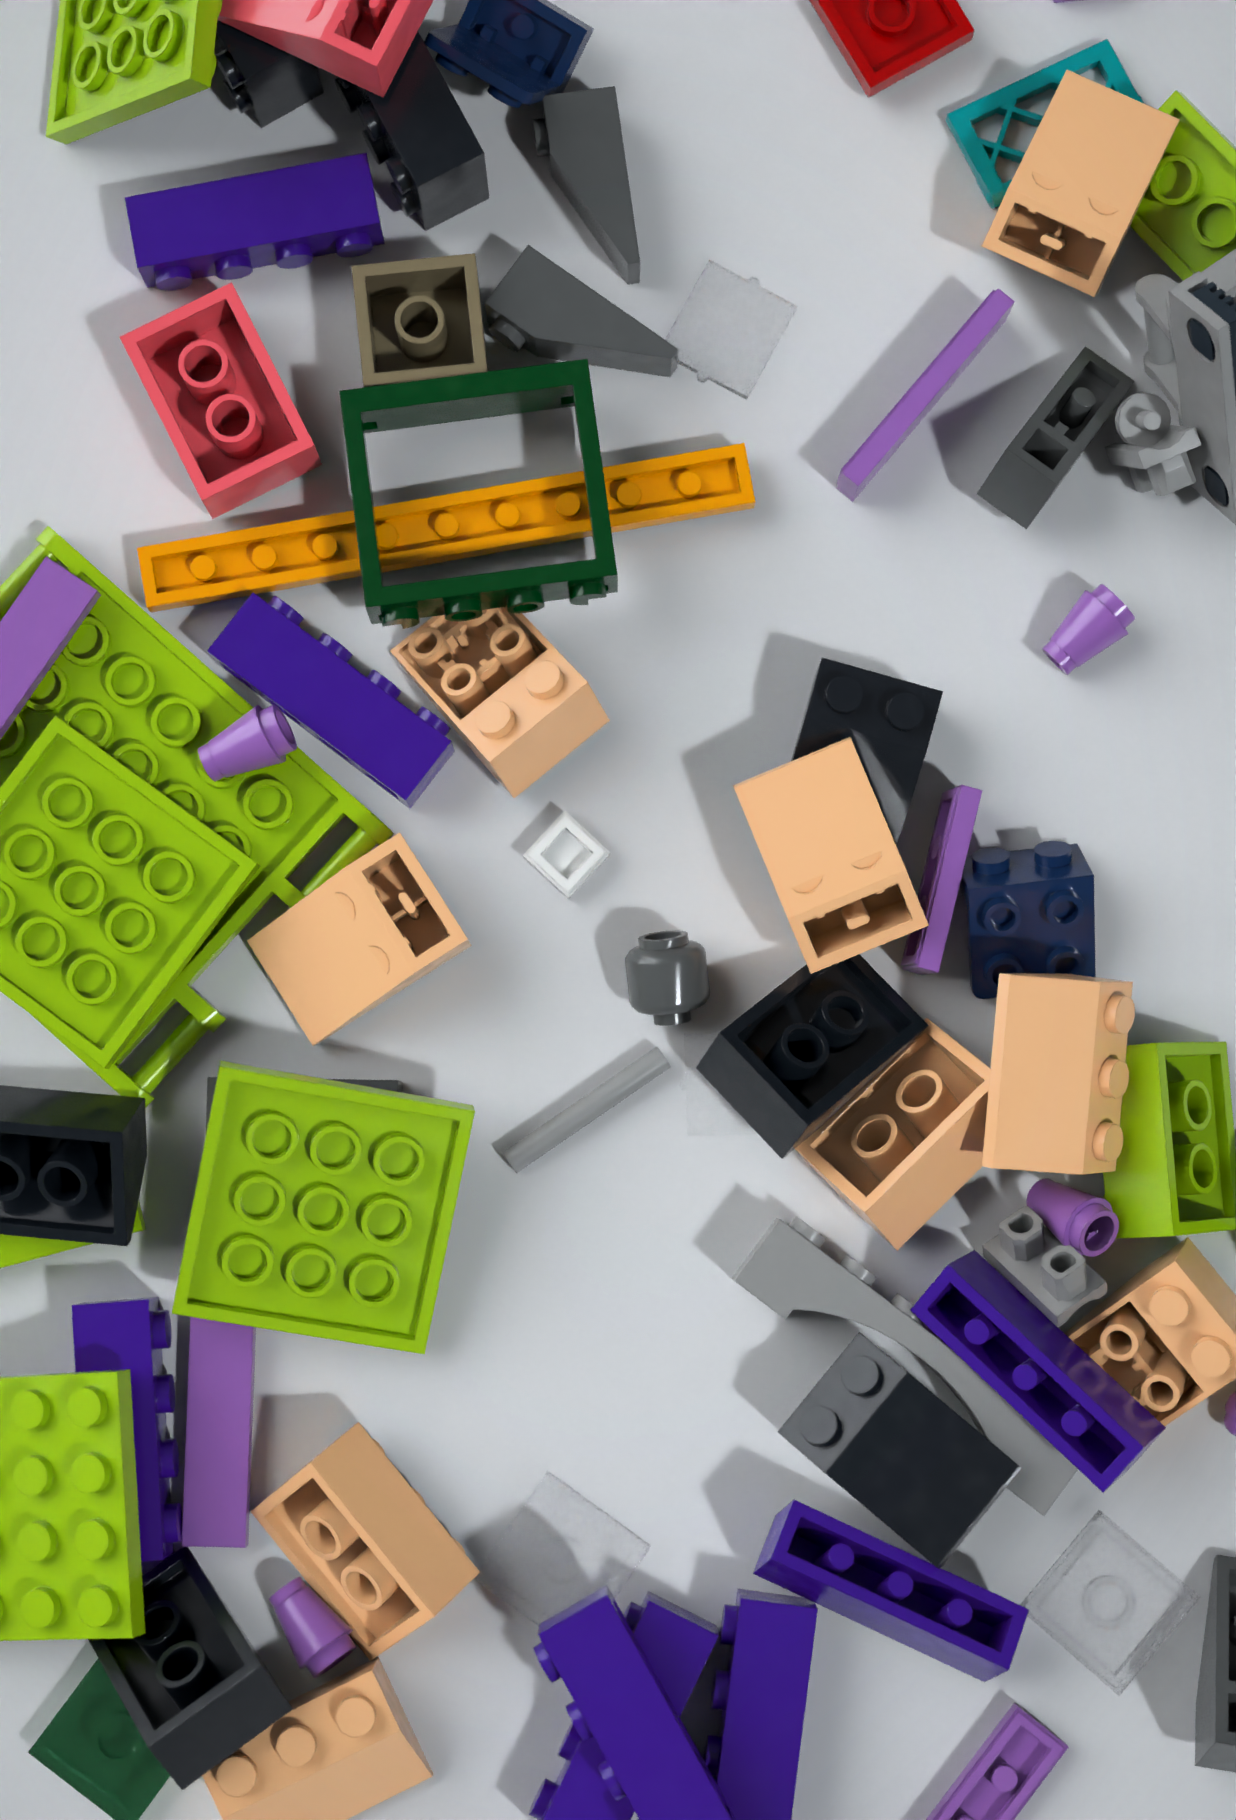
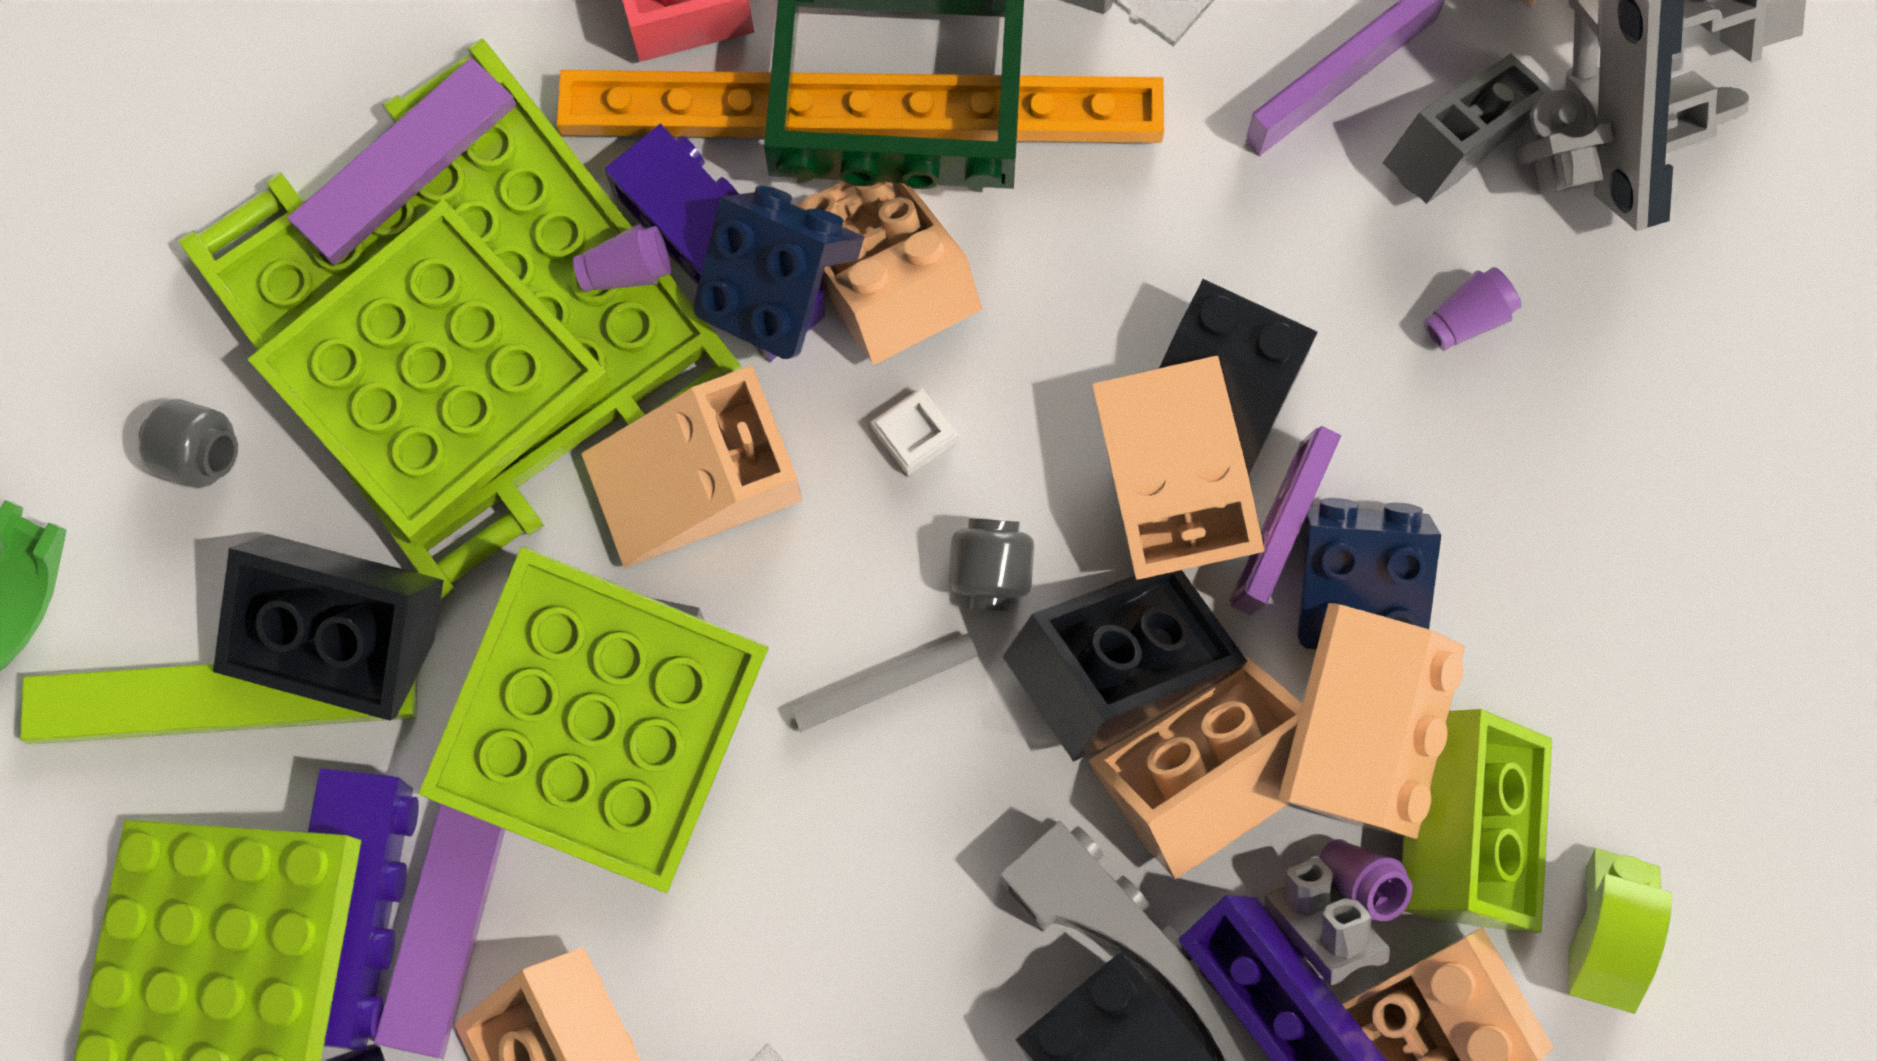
camera: 15 degrees right, 10 degrees down
none -> dark blue bracket [693,186,865,359]

